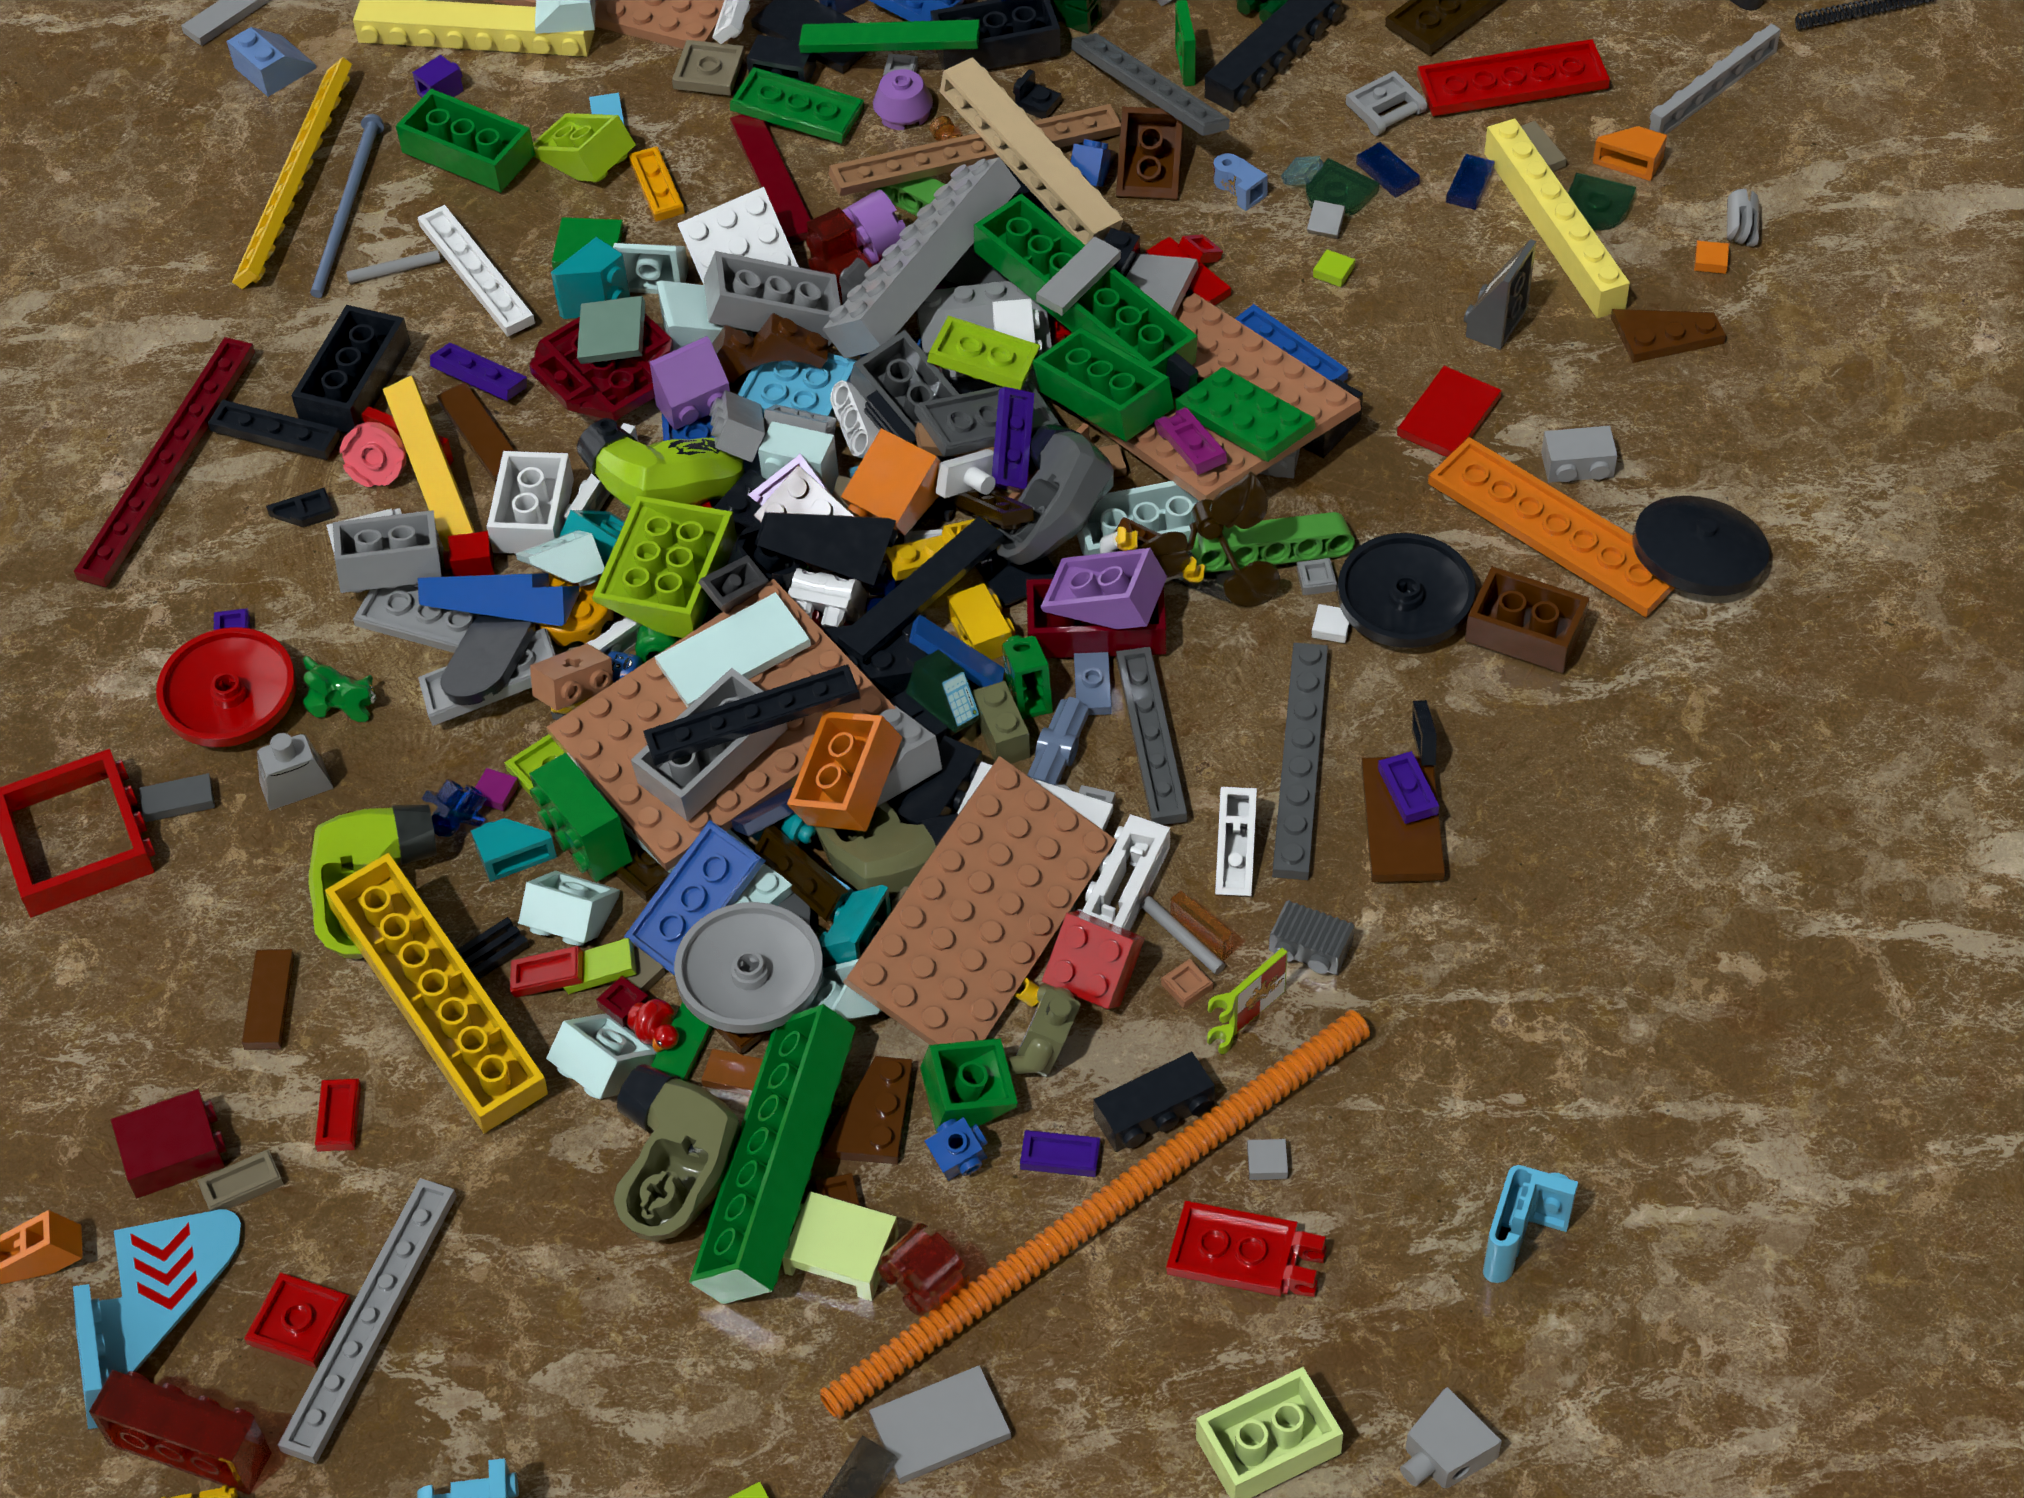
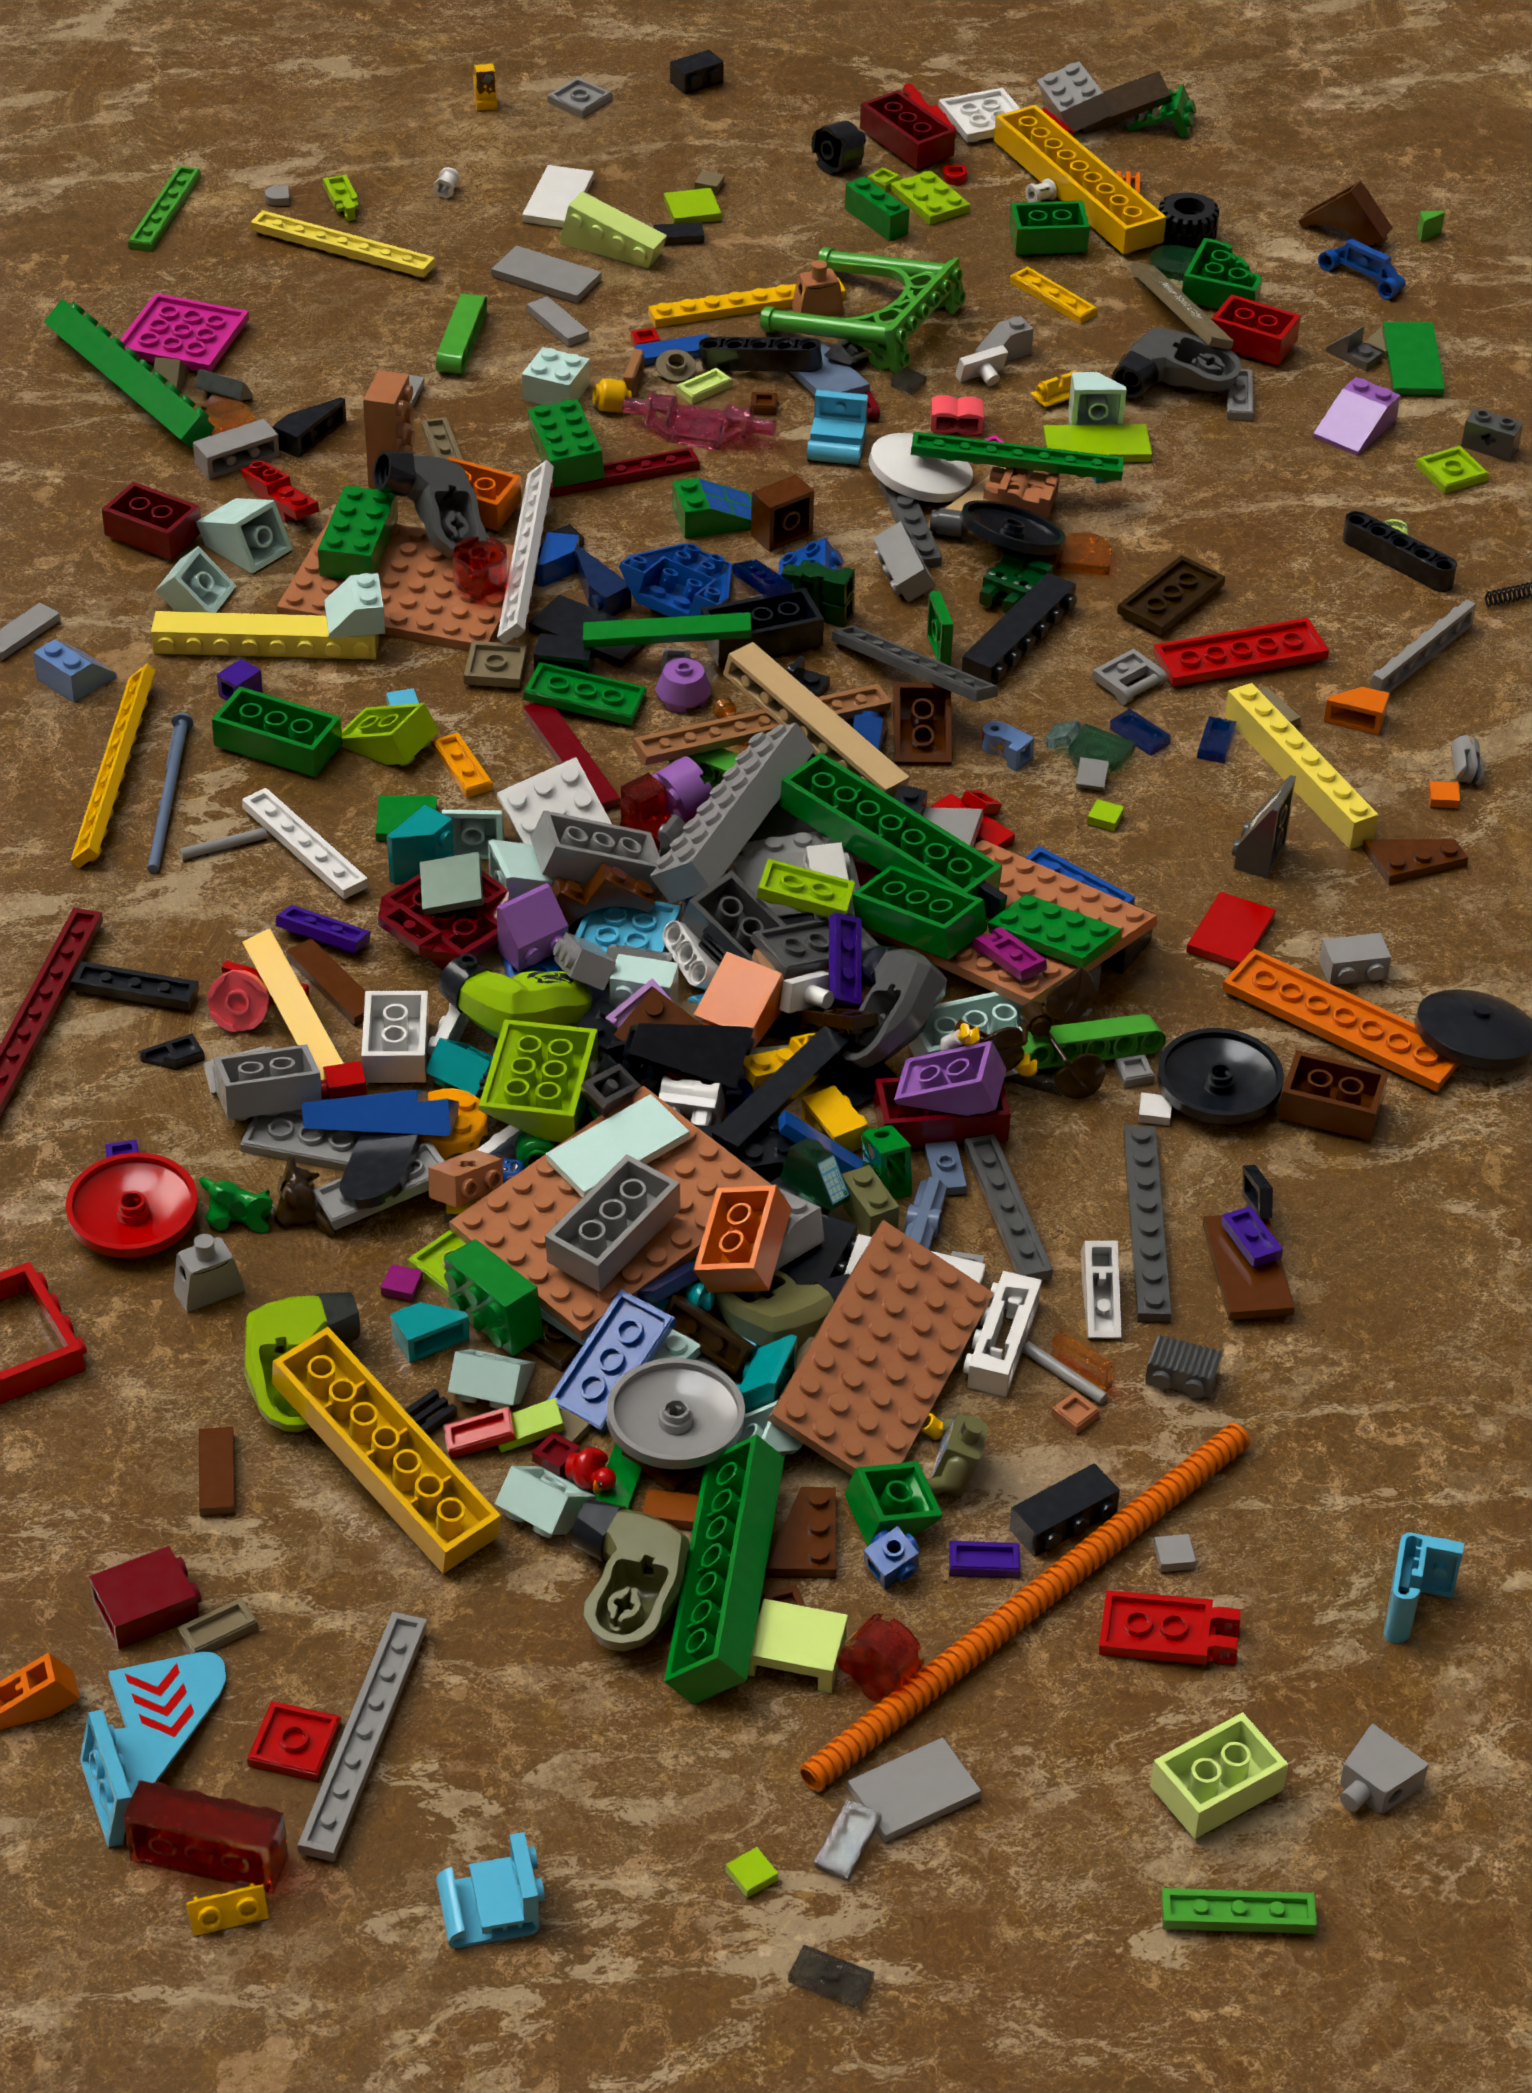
camera: 10 degrees left, 10 degrees down
dark grey tile [139,773,215,822] -> none
black brick [291,304,411,433] -> none
red tile [315,1078,361,1152] -> none
clear blue hips [421,779,487,837] -> none
light aqua slope [516,530,605,587] -> none
black tile [643,664,860,766] -> none
light grey tile [1036,236,1121,316] -> none
red brick [1041,910,1145,1009] -> none
flag [1207,947,1288,1054] -> none
clear green tile [1568,172,1637,231] -> none
none -> dark brown animal [274,1157,336,1236]

